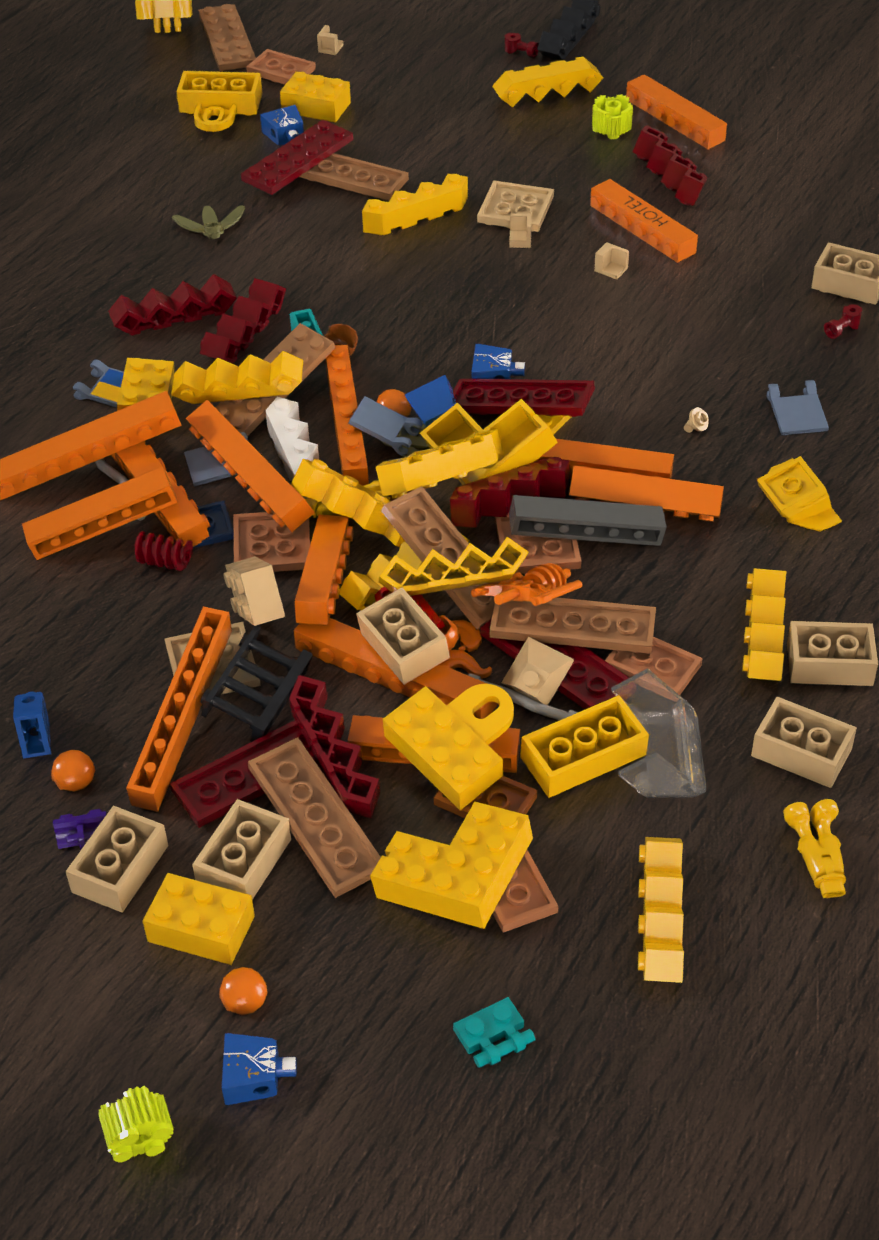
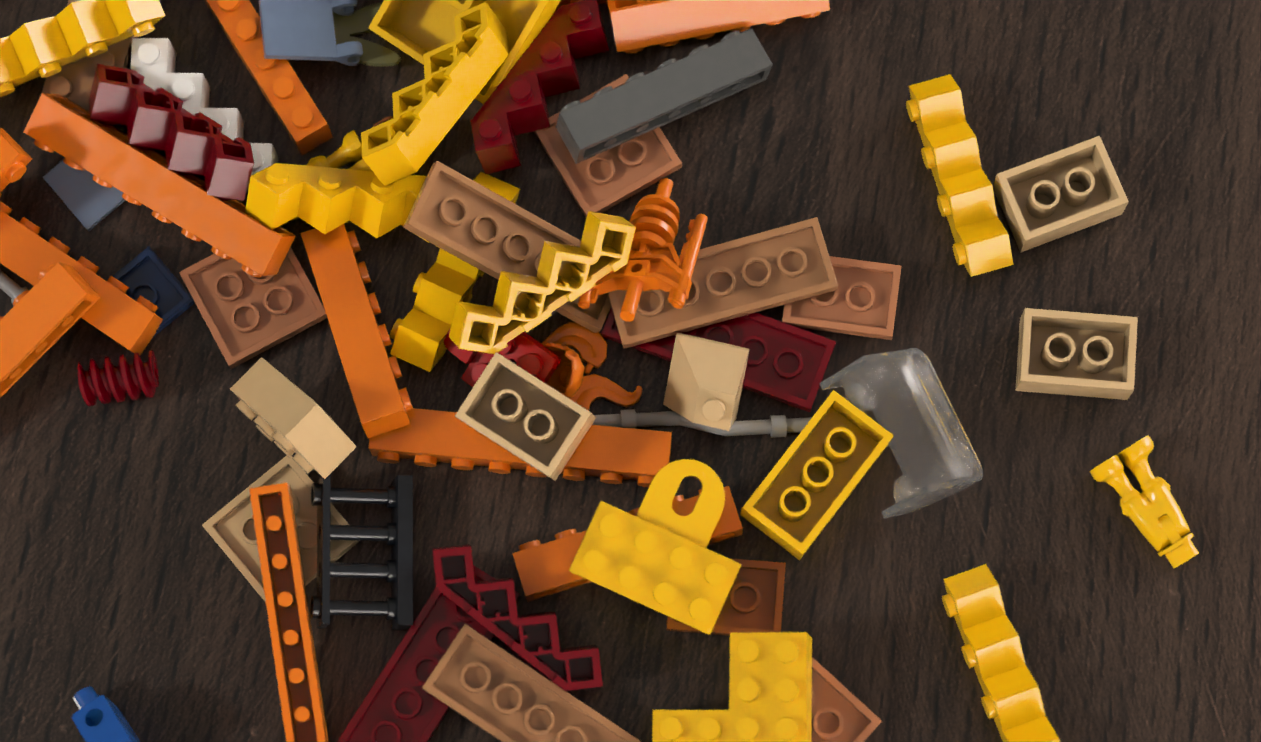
camera: 20 degrees left, 30 degrees up
none -> dark red brick [89,64,254,201]

